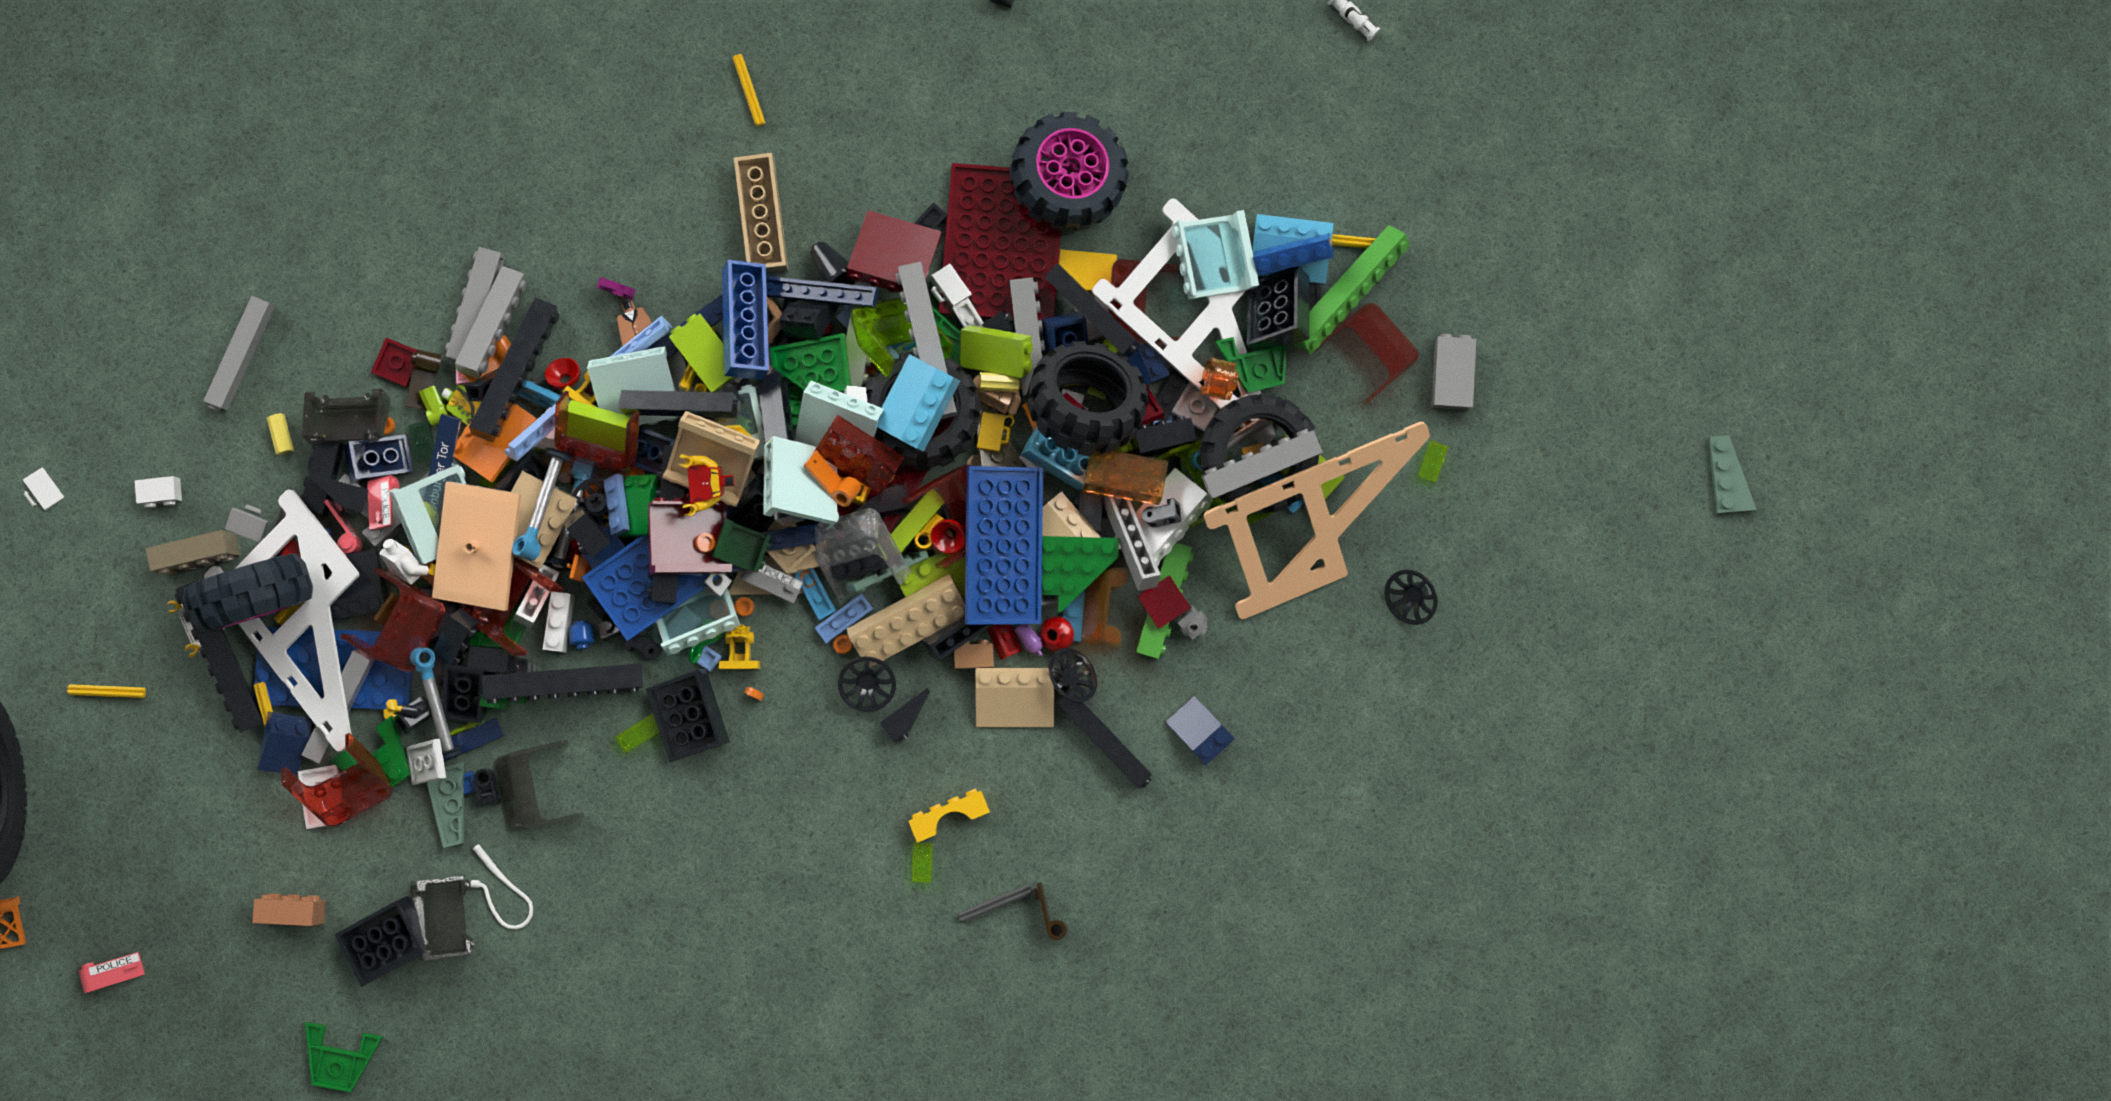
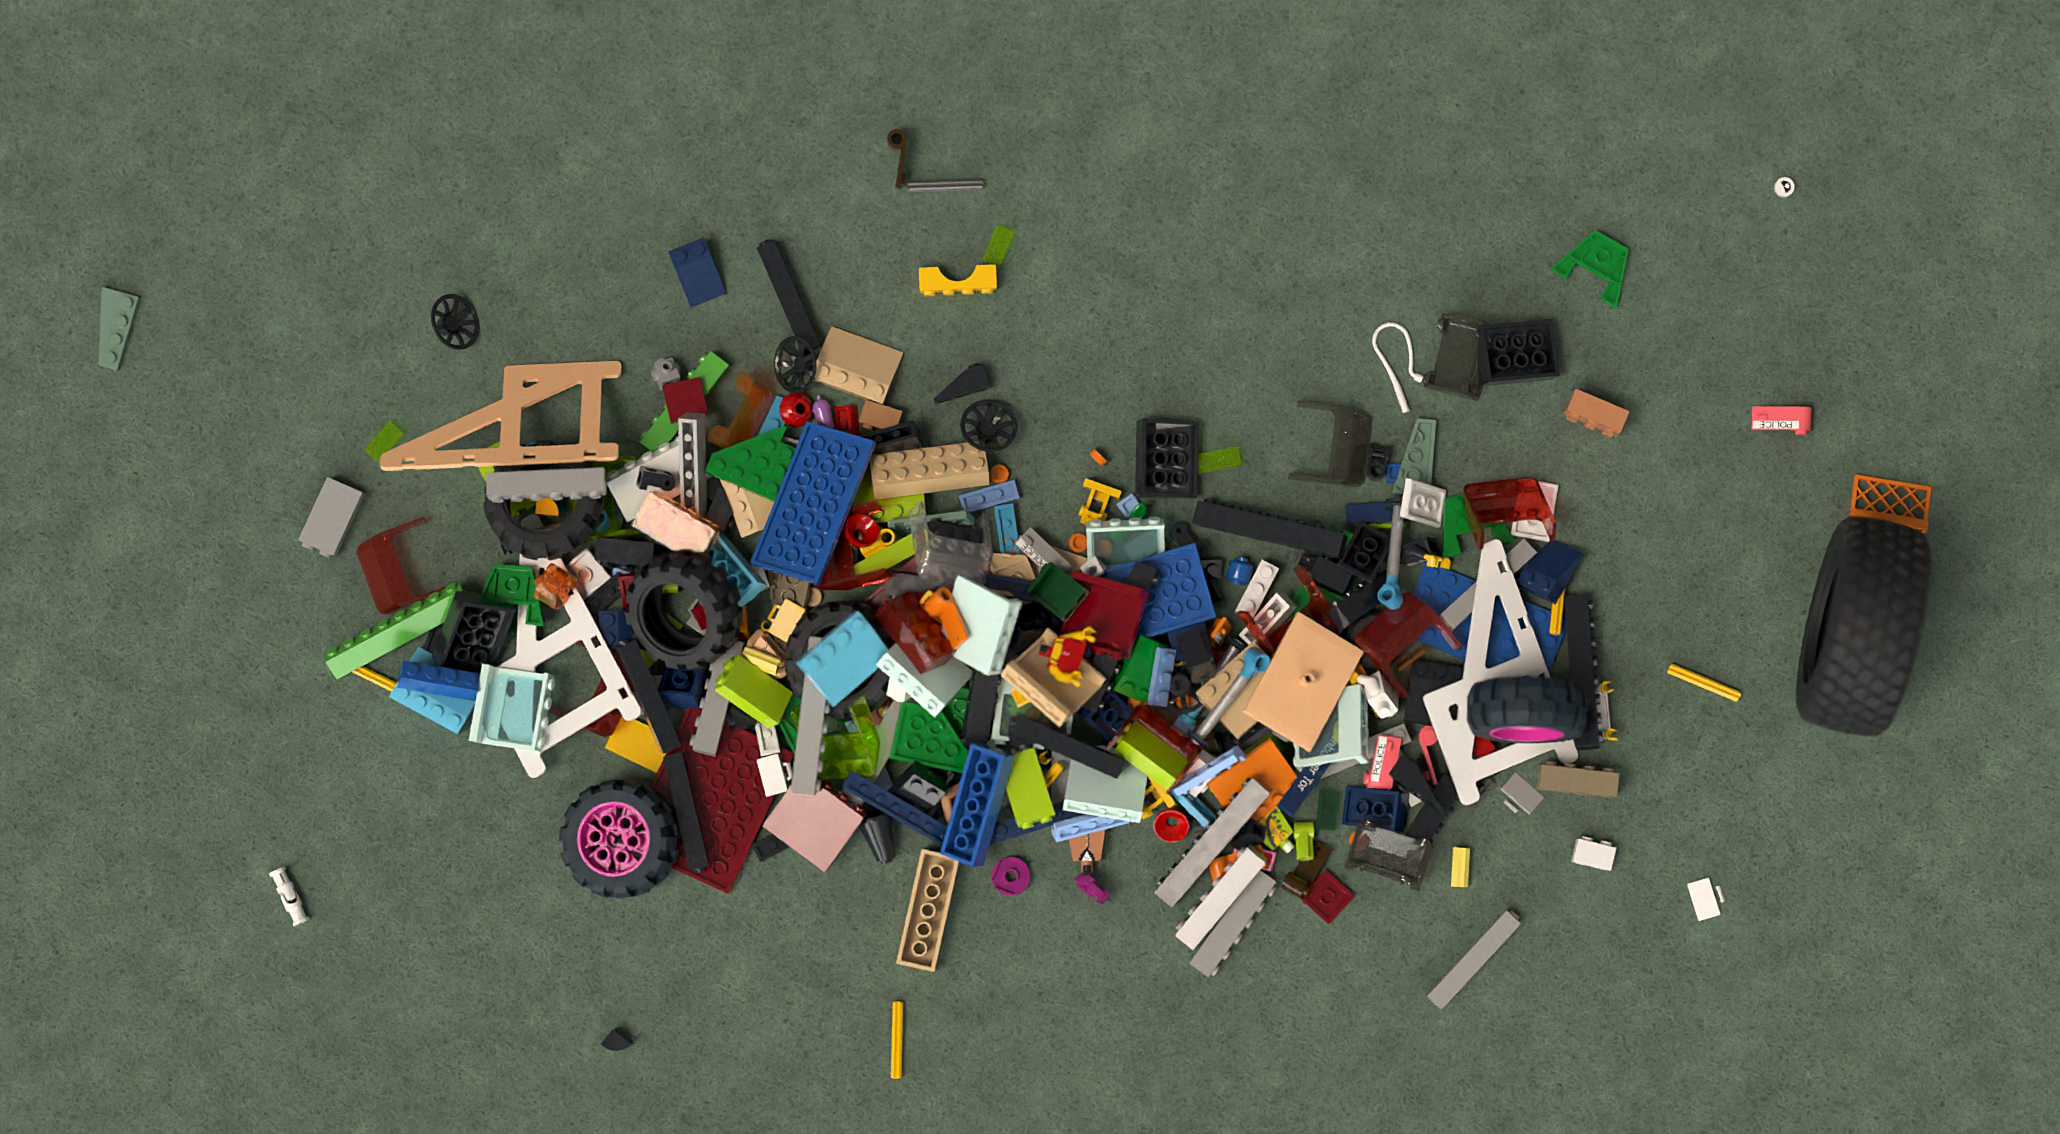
camera: 160 degrees left, 0 degrees up
orange tile [695,533,716,553] -> none
none -> black brick [663,752,710,874]
none -> magenta plate [991,857,1030,896]

